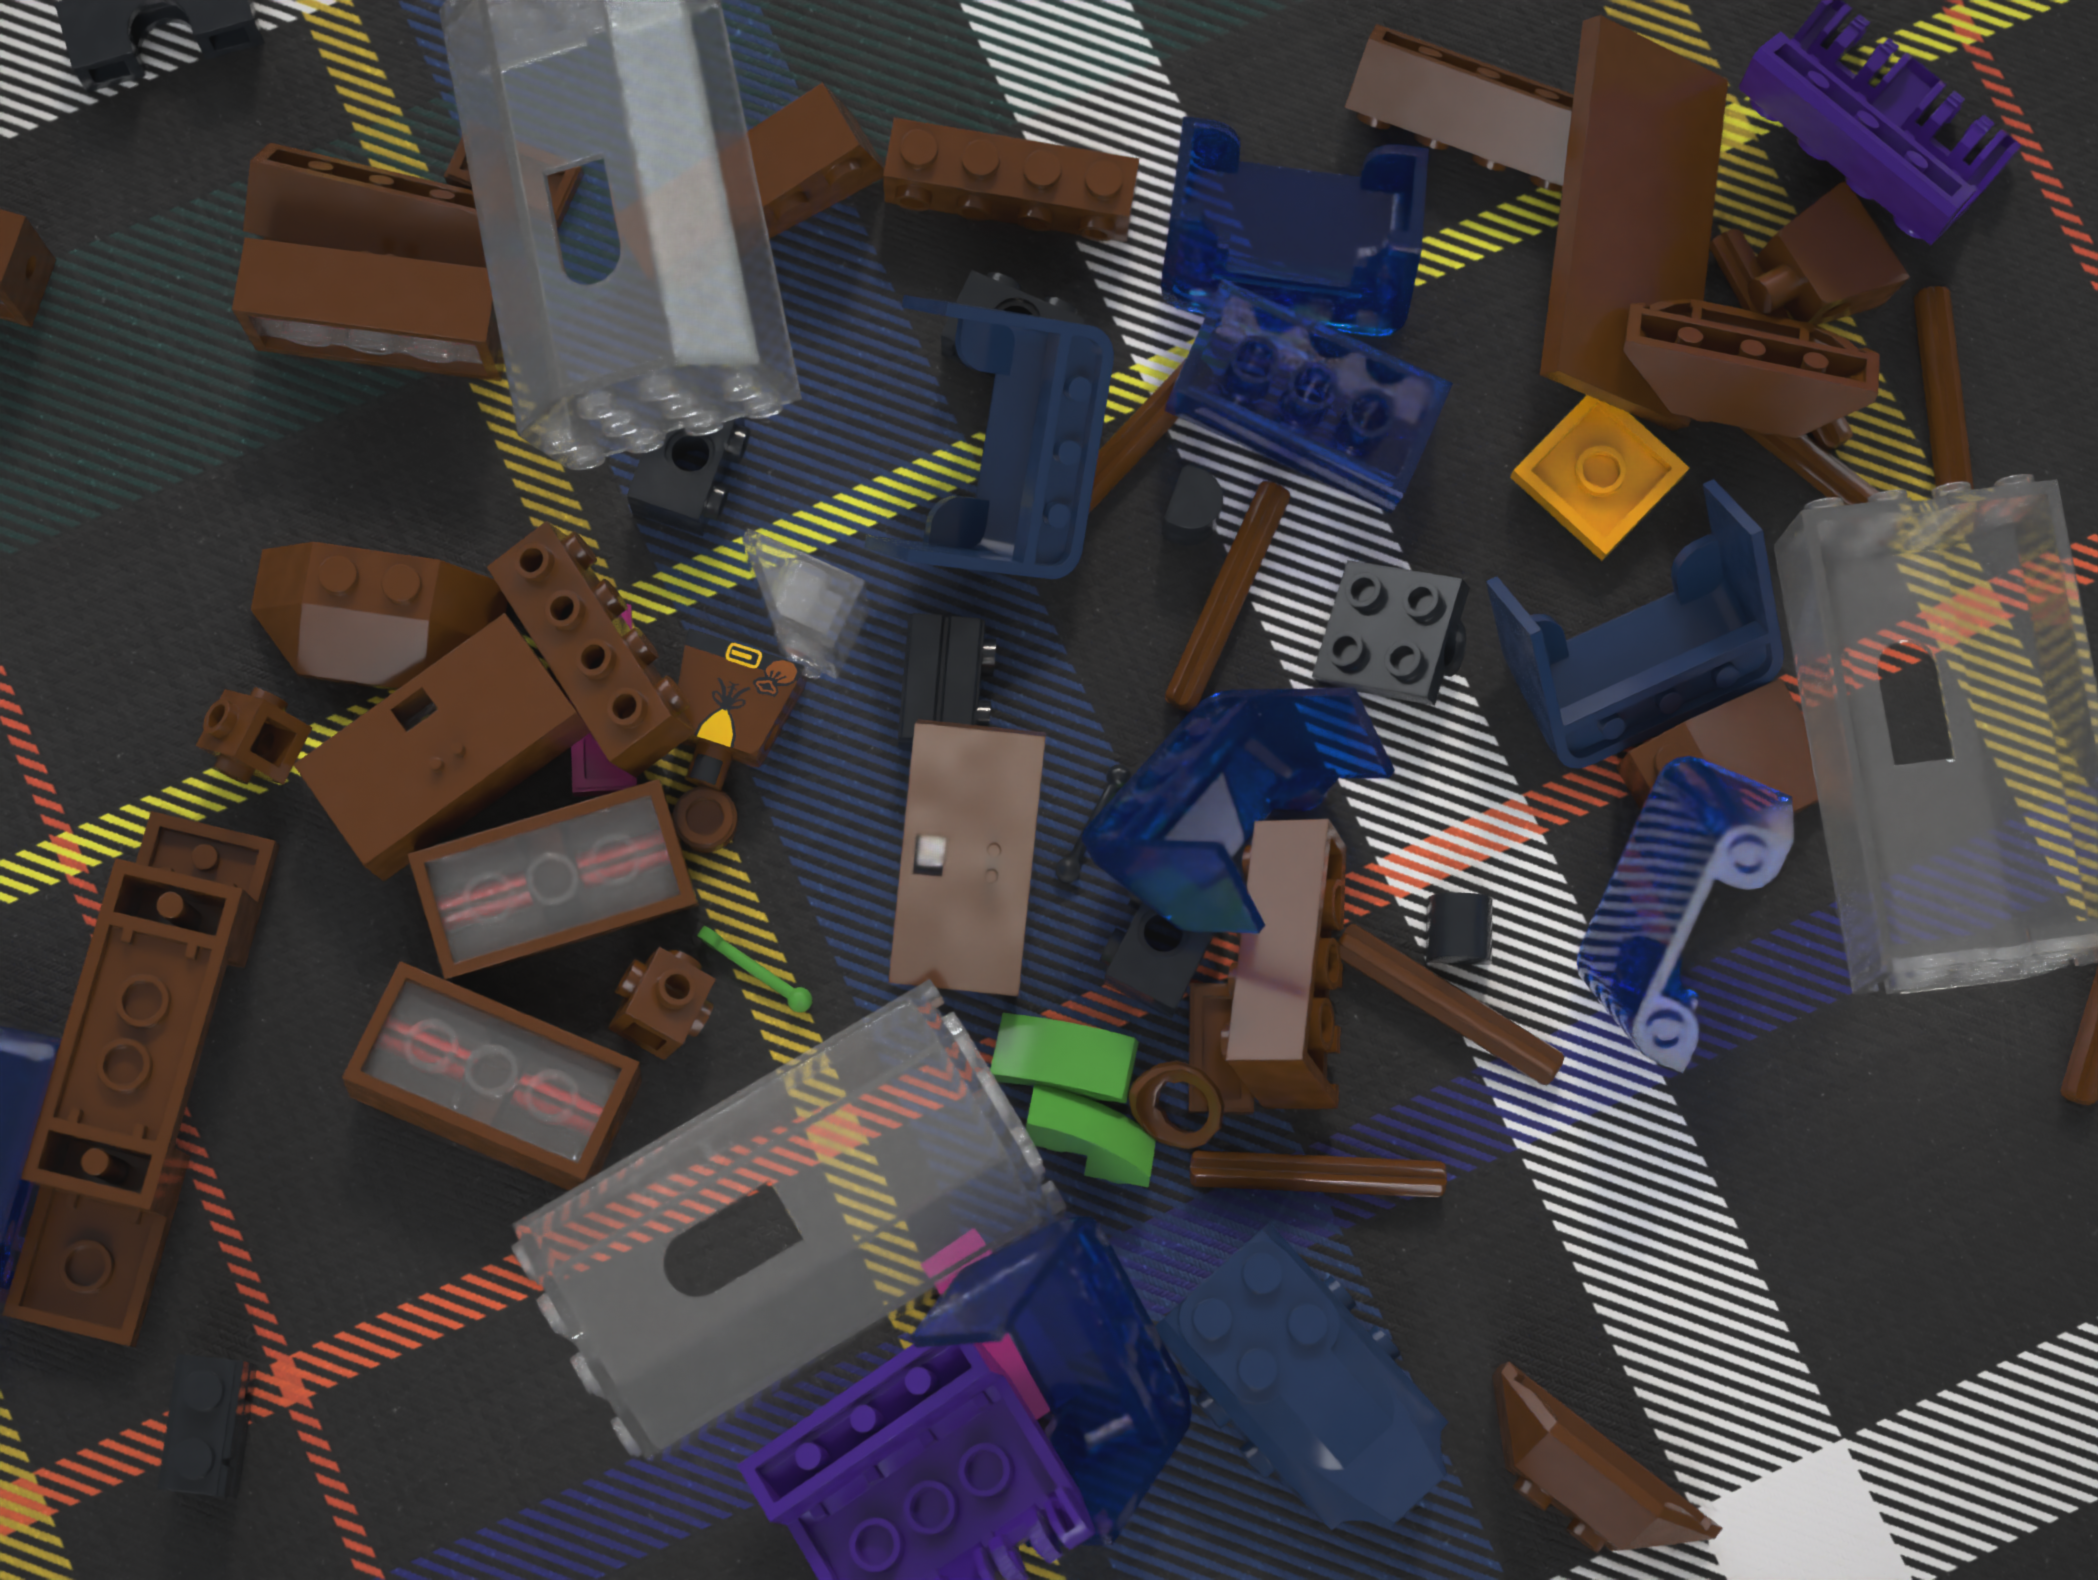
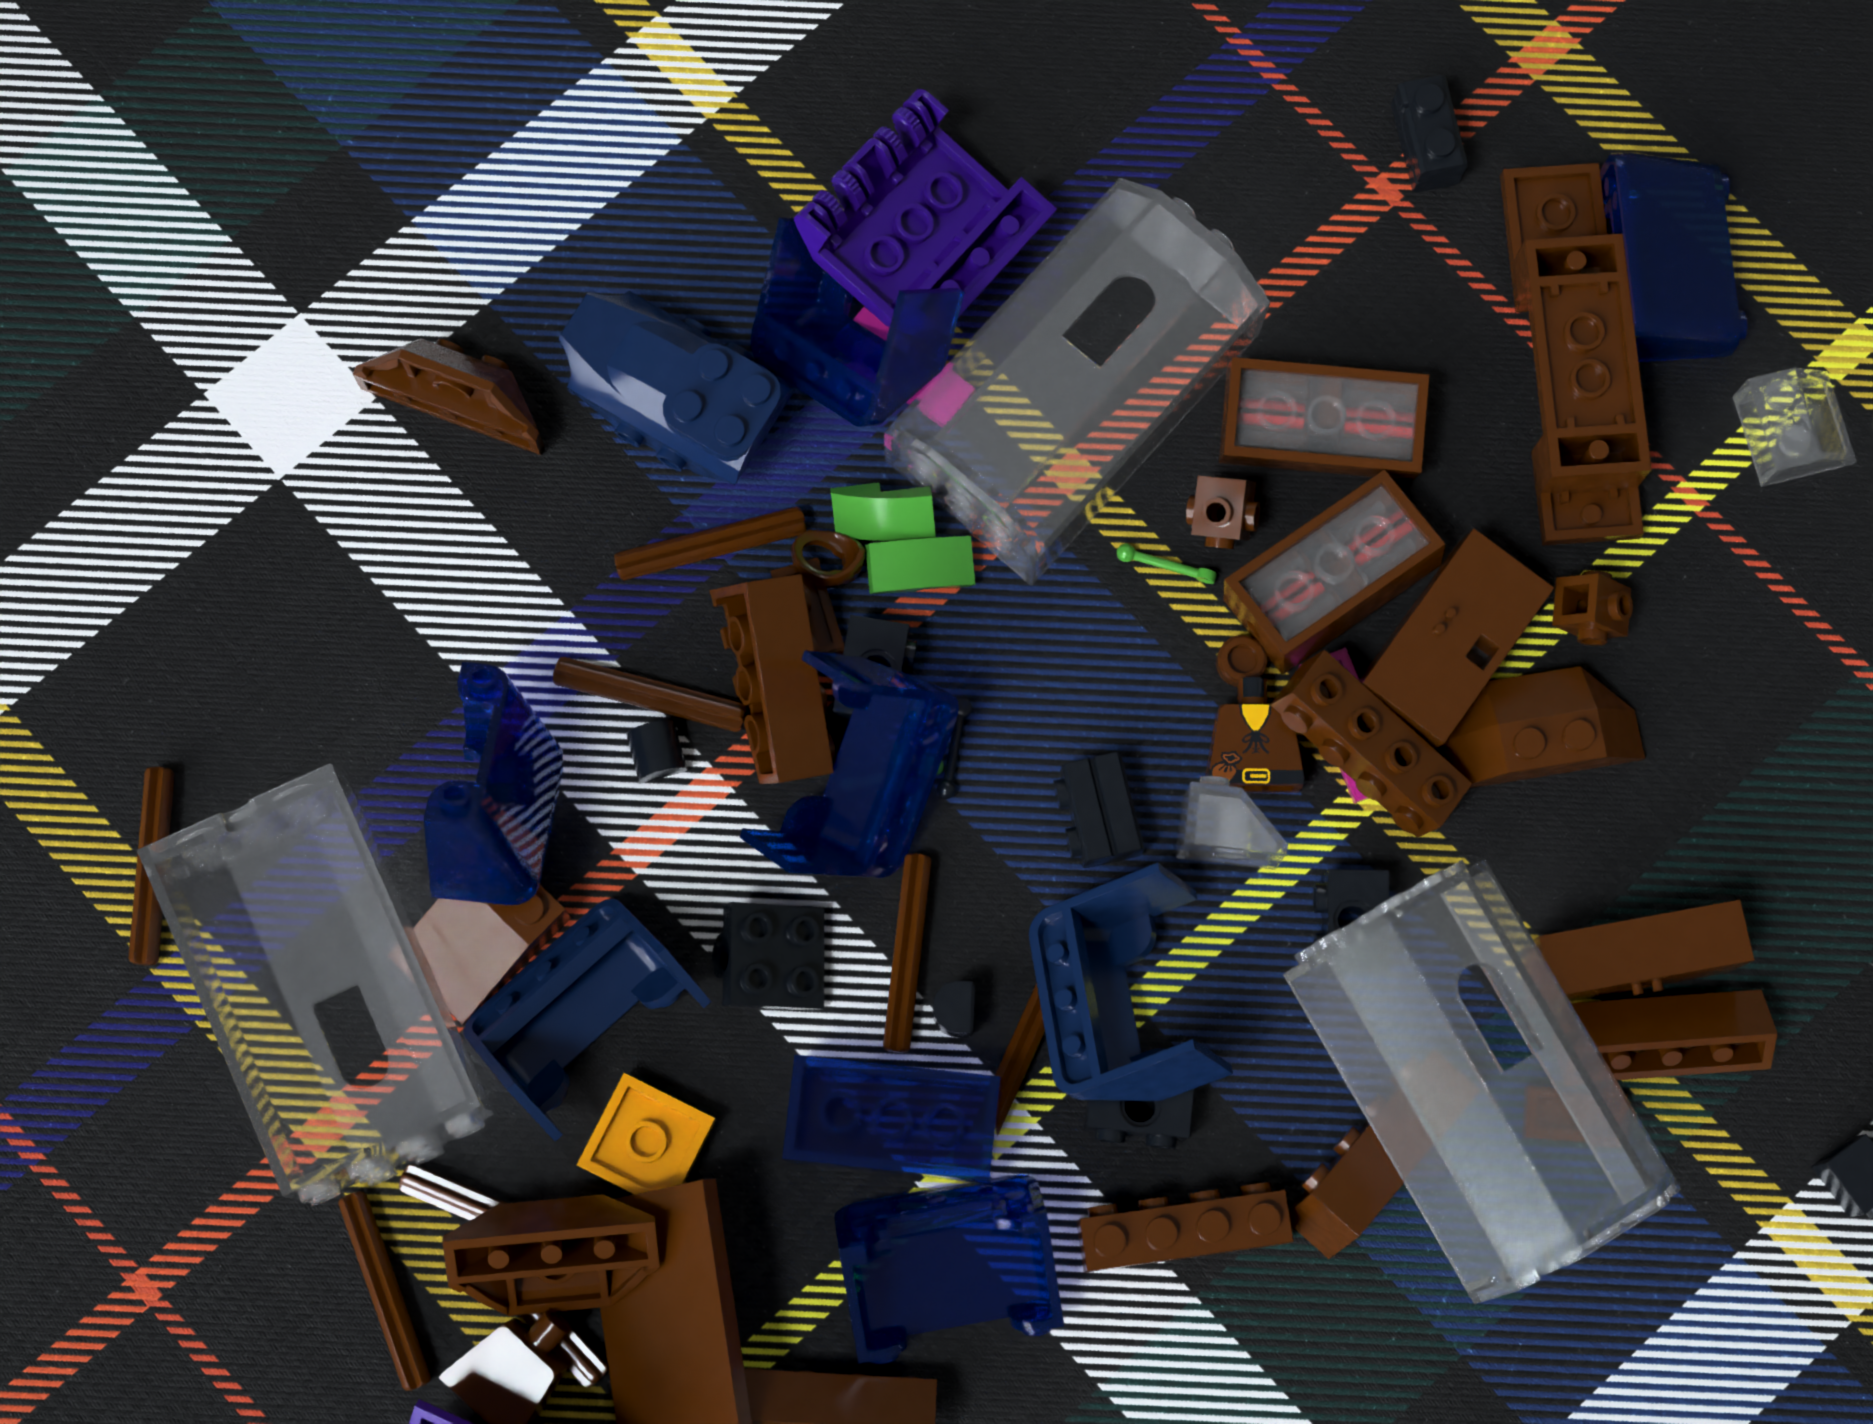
camera: 165 degrees right, 0 degrees up
reddish brown brick [888,719,1046,996] -> none

